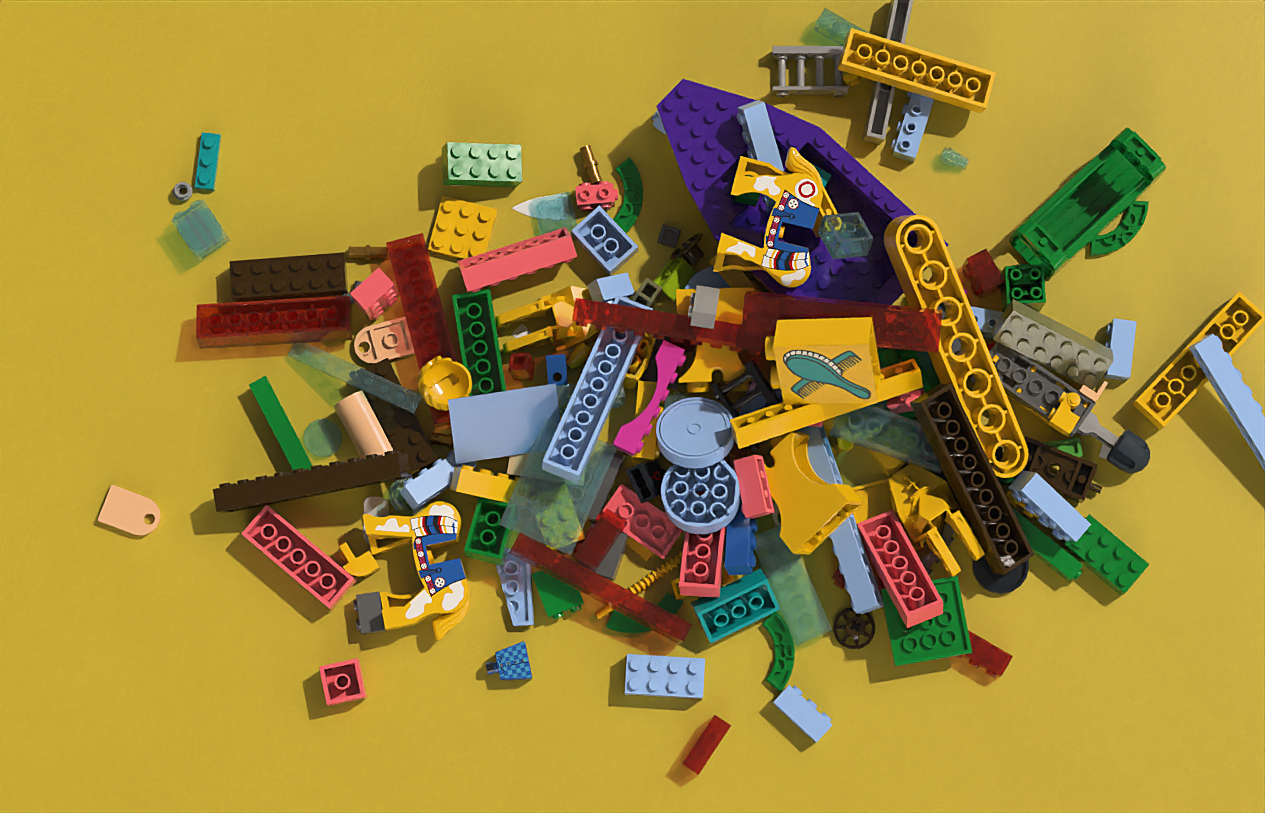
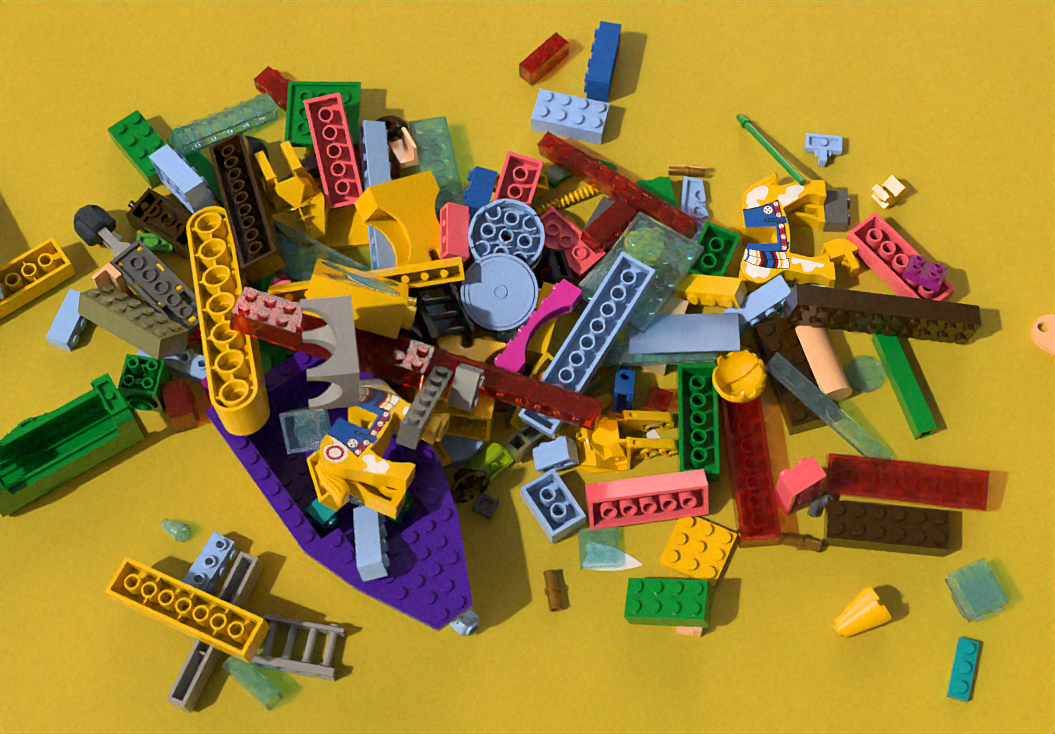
camera: 170 degrees left, 15 degrees down
light grey plate [173,182,193,201] -> none
coral brick [319,658,367,706] -> none
light nougat tile [354,317,416,365] -> none
torso [486,641,533,680] -> none
coral brick [575,181,618,211] -> none
green tile [613,157,643,234] -> none
teal brick [691,568,780,643] -> none
green tile [762,612,795,692] -> none
light blue brick [773,685,832,743] -> none
yellow brick [1047,392,1080,437] -> none
none -> clear light blue brick [171,92,278,157]
none -> light grey piece [300,295,359,410]
none -> light nougat panel [389,128,418,169]
none -> dark grey arch [396,366,453,450]
none -> blue brick [584,21,622,103]
none -> pearl gold pin [668,163,706,178]
none -> green bar [736,114,806,186]
none -> light blue hinge [804,133,842,167]
none -> yellow cone [832,586,892,638]
none -> brick [872,175,909,209]
none -> magenta plate [902,254,948,292]

